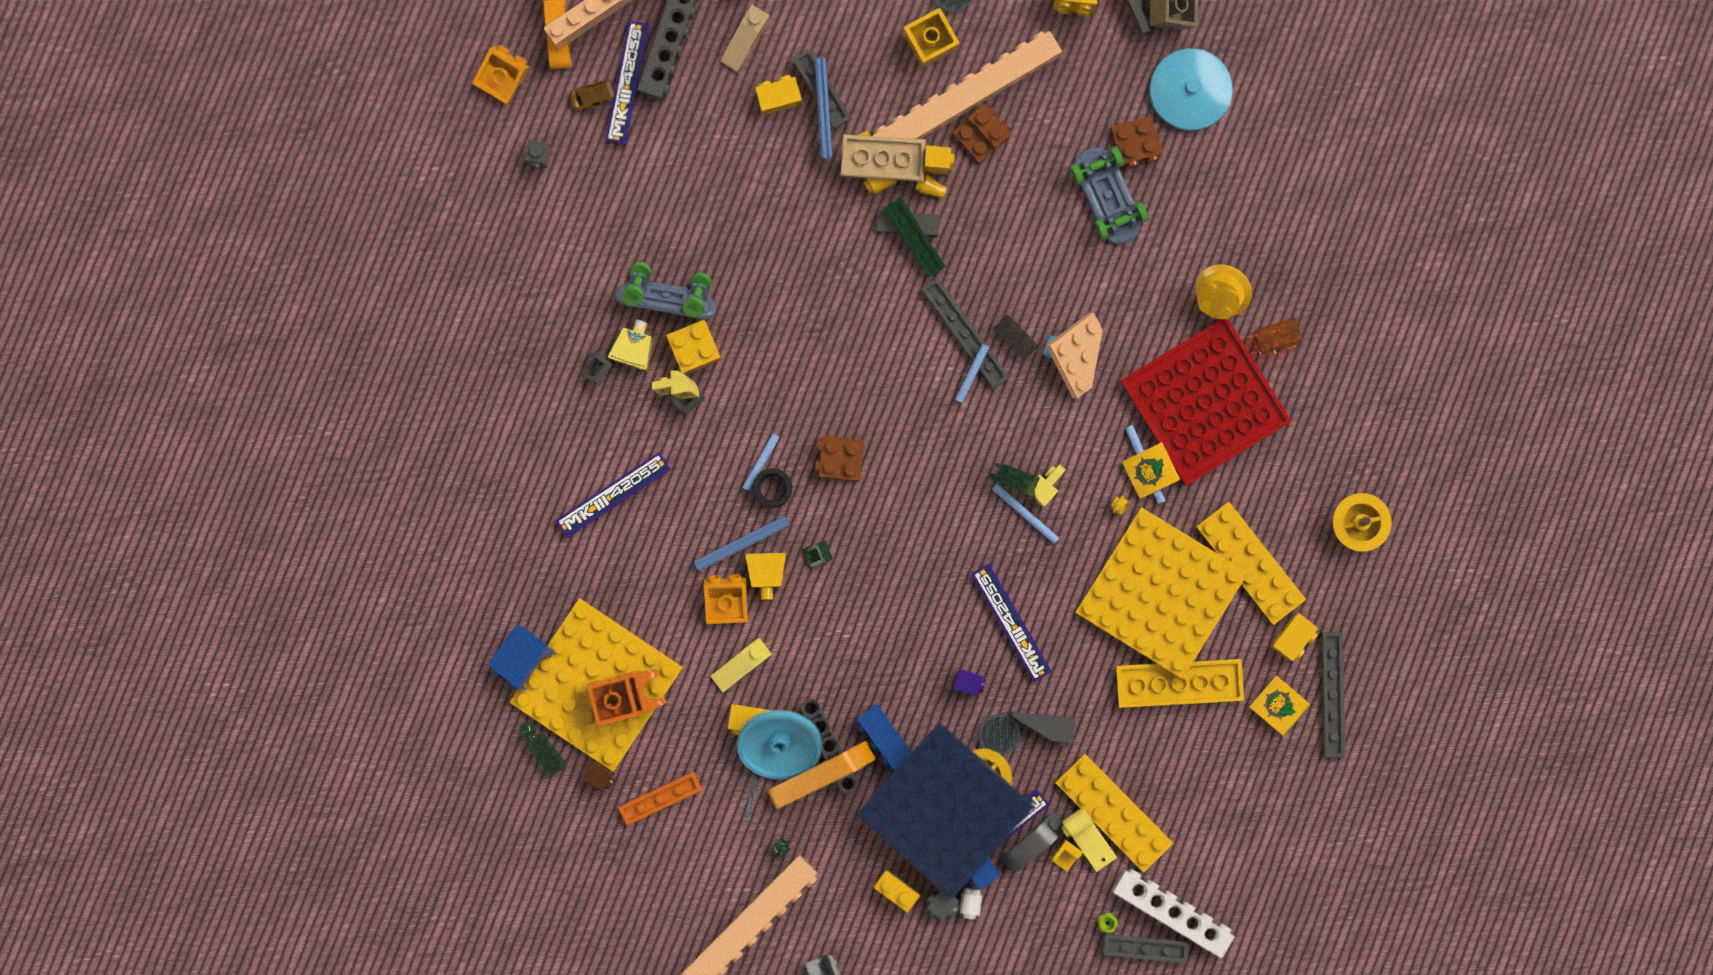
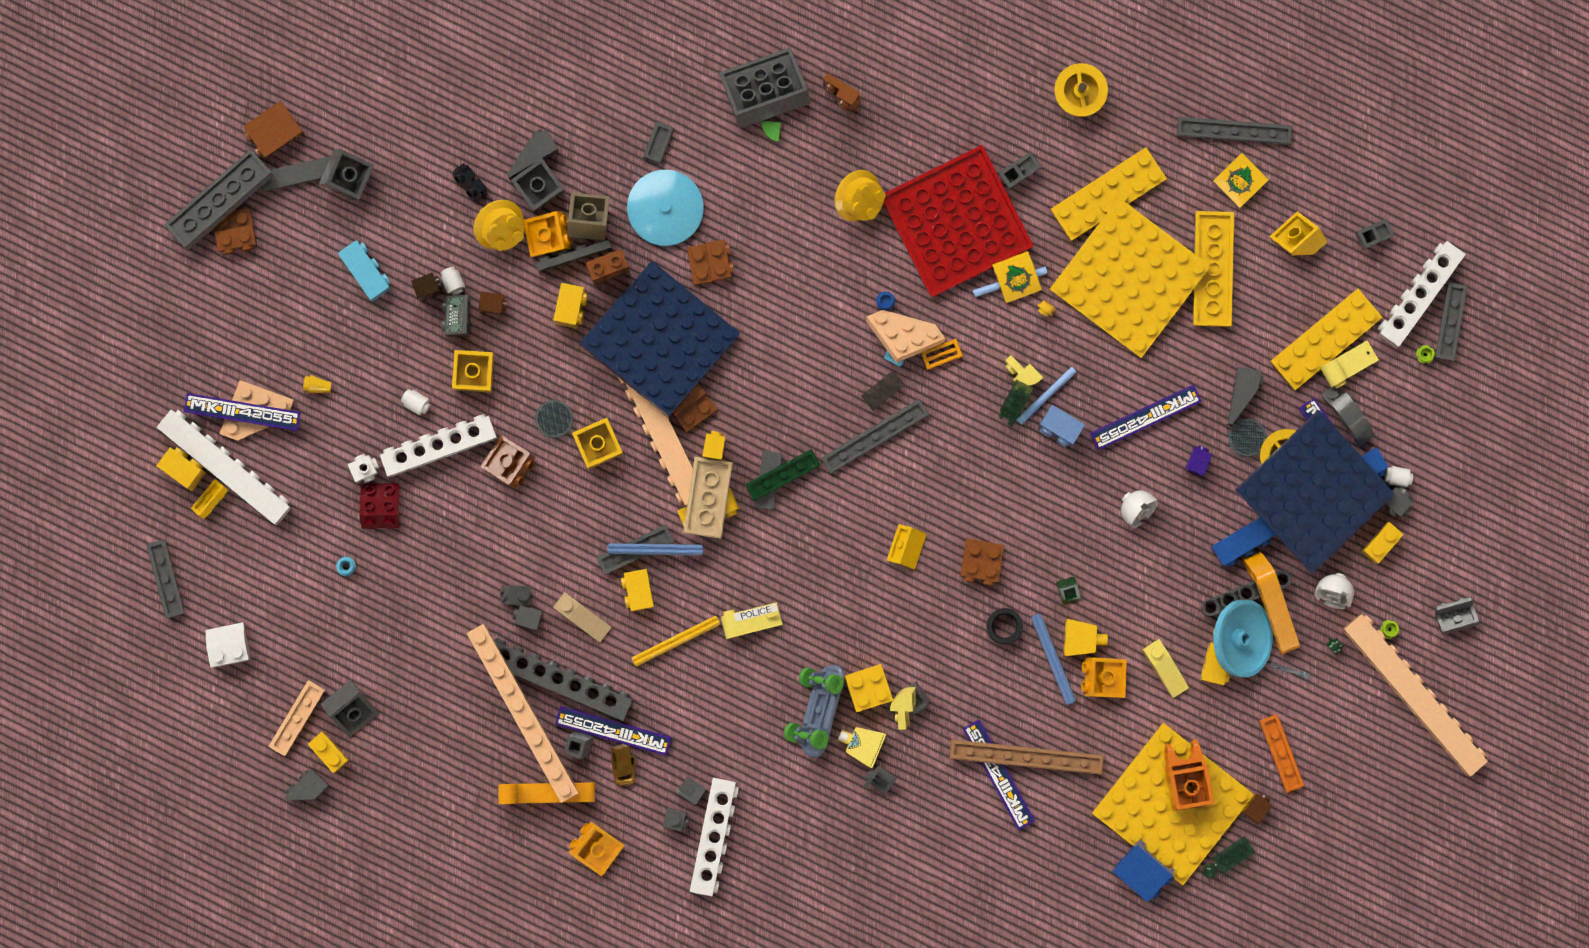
camera: 90 degrees left, 0 degrees up
light blue bar [743,433,780,491] -> none
yellow cone [915,174,947,199] -> none
light blue bar [955,343,990,403] -> none
yellow panel [1050,839,1083,871] -> none
sand blue piece [1070,146,1149,244] -> none
clear orange brick [1253,317,1303,357] -> none
yellow brick [1270,613,1318,661] -> none
none -> dark grey brick [564,731,594,759]
none -> dark blue plate [579,261,740,418]
none -> dark orange panel [586,249,630,285]
none -> yellow axle [632,616,720,666]
none -> dark grey tile [643,121,674,164]
none -> dark grey panel [676,777,706,805]
none -> white brick [690,778,739,896]
none -> dark grey slope [719,48,811,129]
none -> light yellow door [720,602,783,639]
none -> bright green tile [762,121,781,142]
none -> dark orange plate [823,73,861,111]
none -> blue plate [876,291,895,311]
none -> yellow panel [887,524,926,569]
none -> light orange tile [921,339,963,370]
none -> medium nougat tile [949,739,1104,775]
none -> dark grey brick [999,151,1042,189]
none -> medium blue brick [1038,405,1085,448]
none -> white cylinder [1121,490,1158,529]
none -> yellow slope [1269,211,1328,256]
none -> white cylinder [1314,573,1354,609]
none -> dark grey brick [1355,218,1395,250]
none -> lime plate [1380,620,1399,639]

